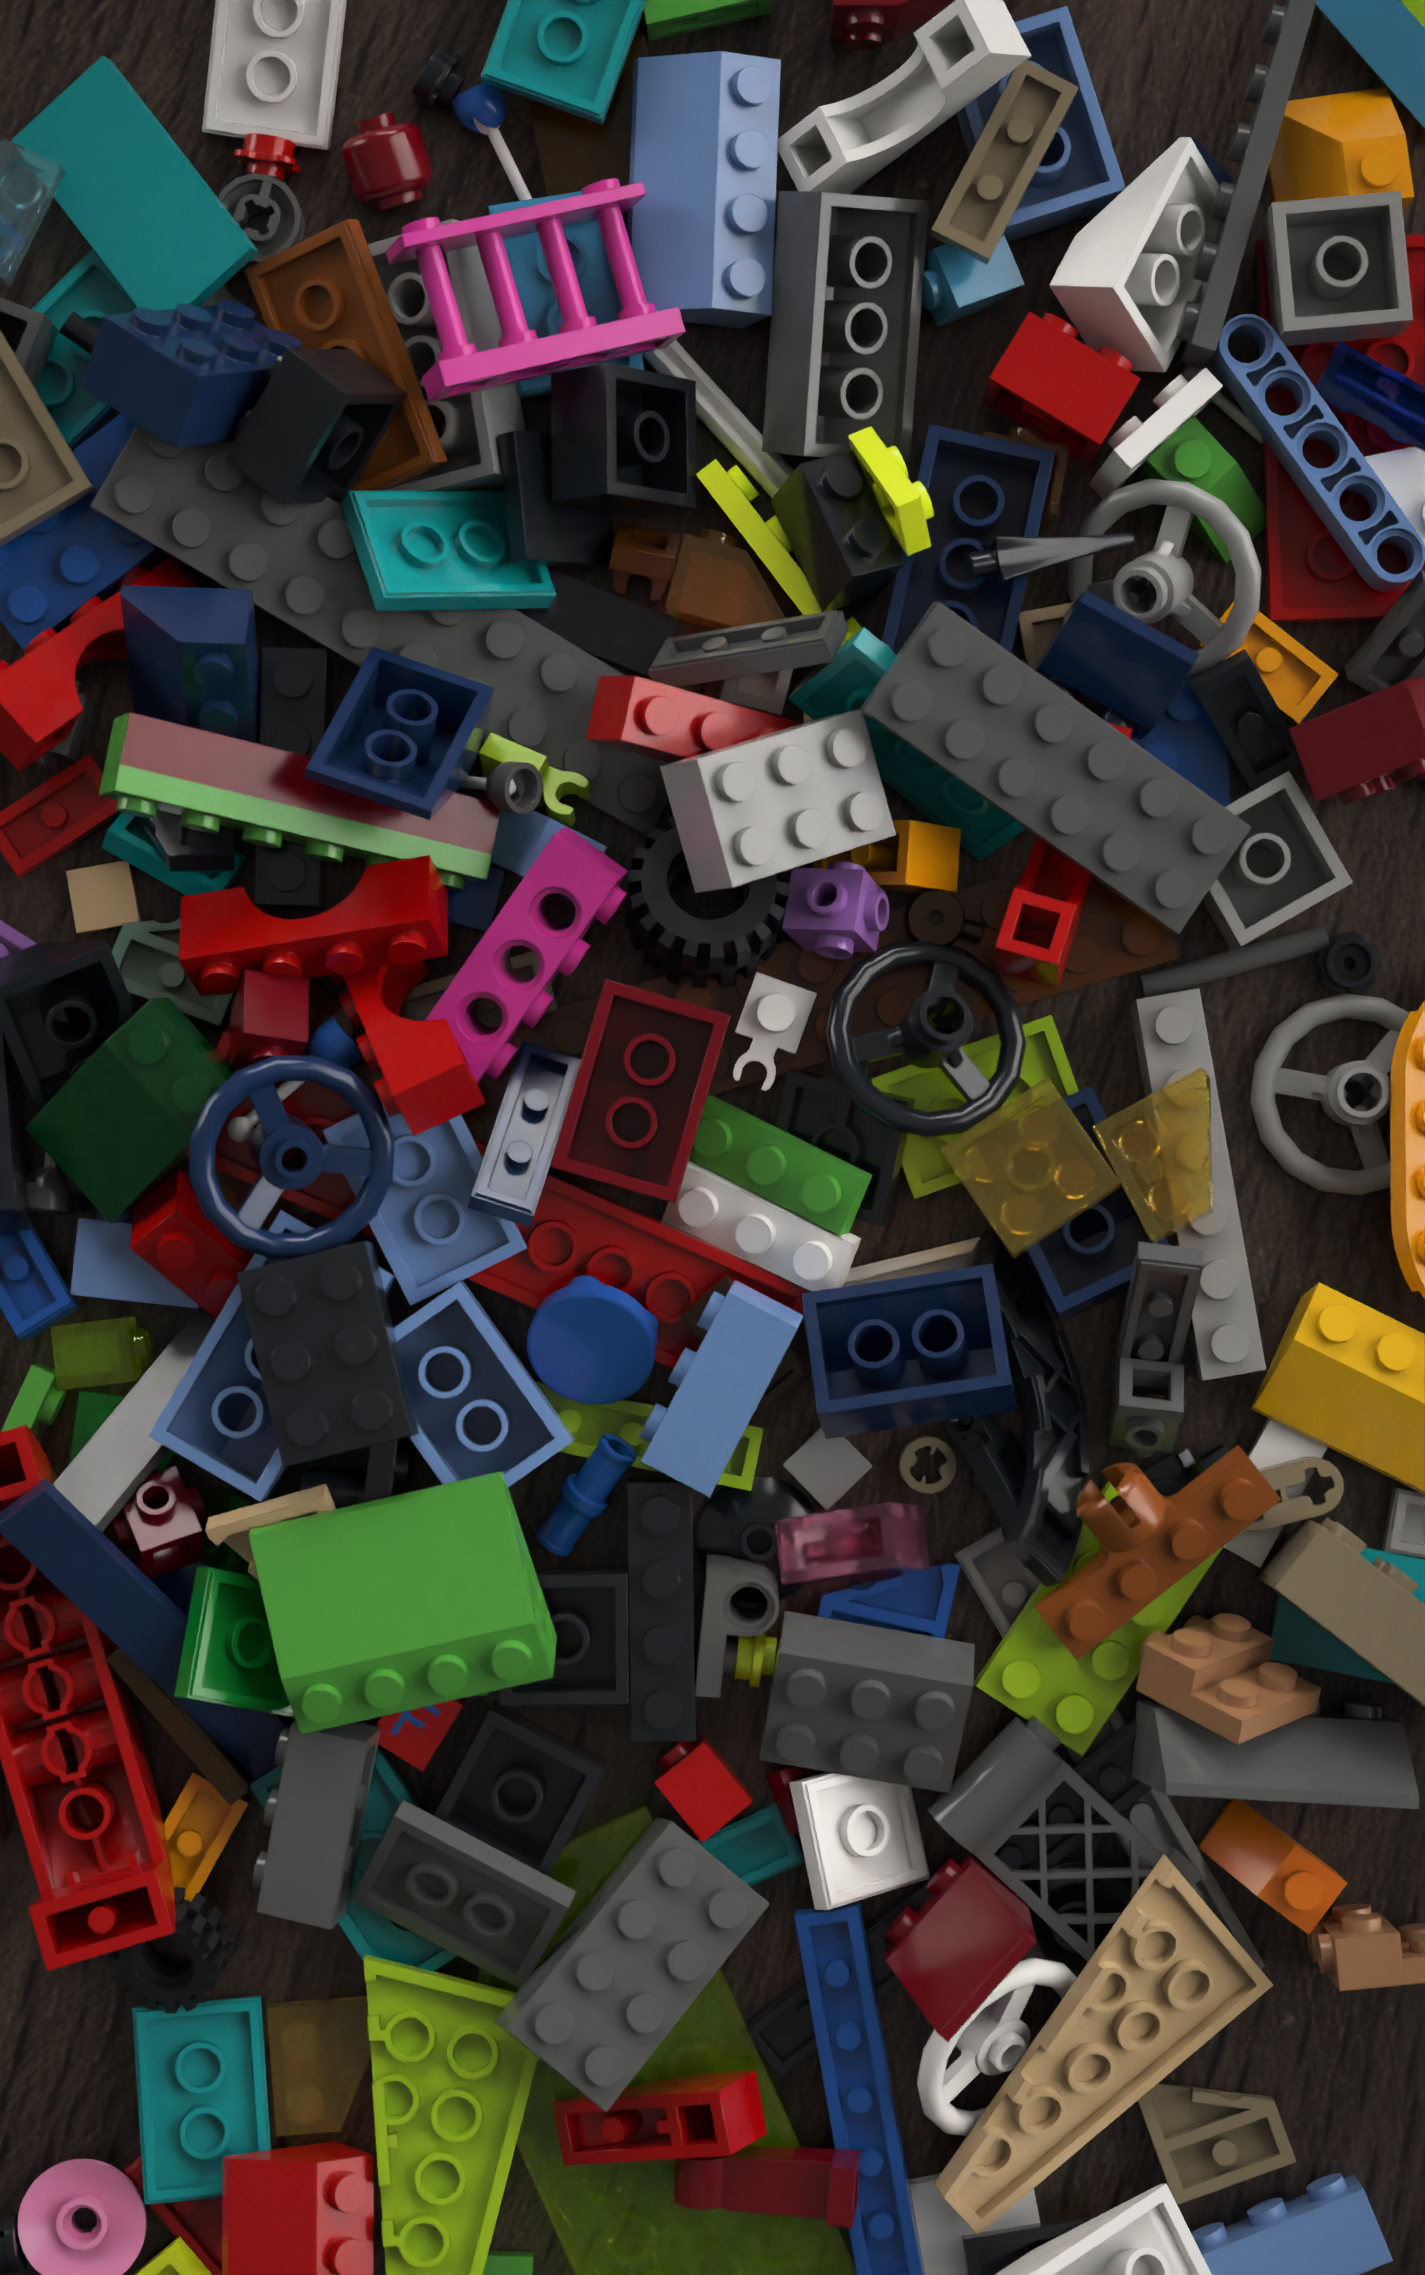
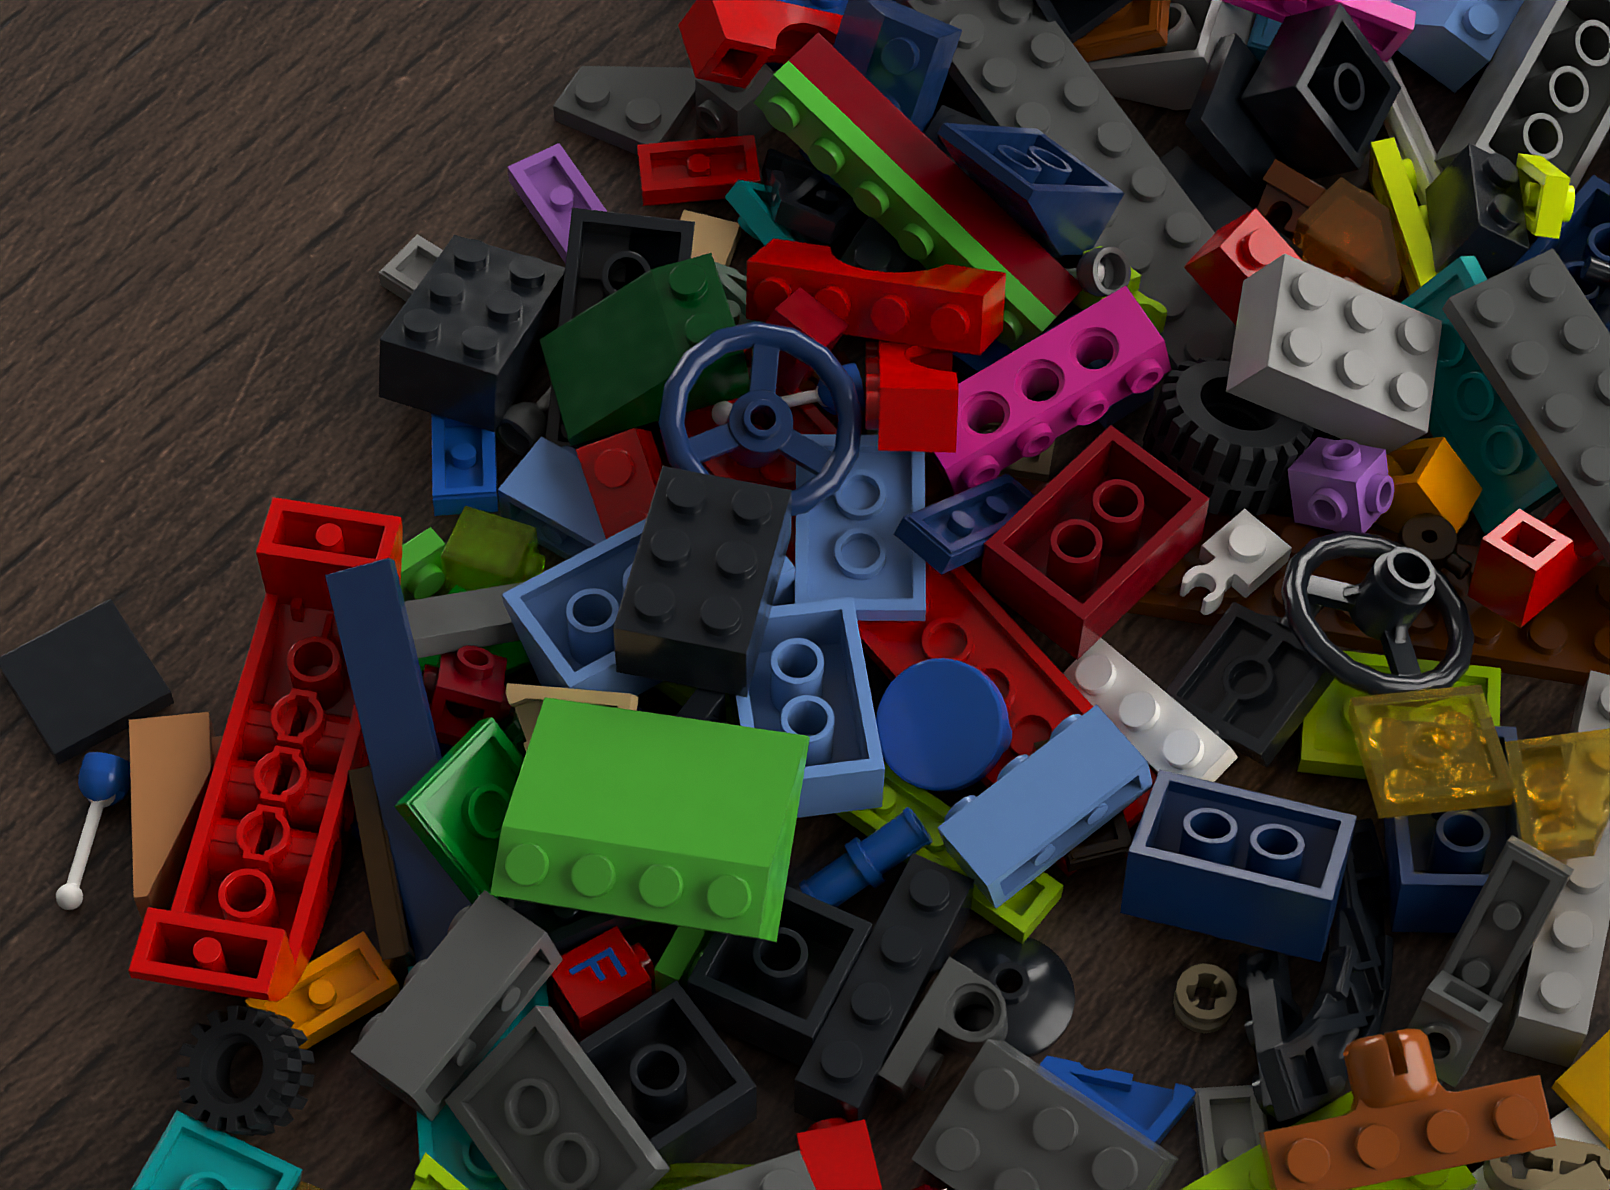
camera: 30 degrees right, 30 degrees down
teal tile [341,491,557,611] -> none
dark grey tile [648,610,849,687] -> none
bright green plate [689,1095,872,1236] -> none
neon yellow plate [734,1632,777,1688] -> none
clear pink slope [775,1502,930,1585] -> none
light grey tile [782,1426,872,1510] -> none

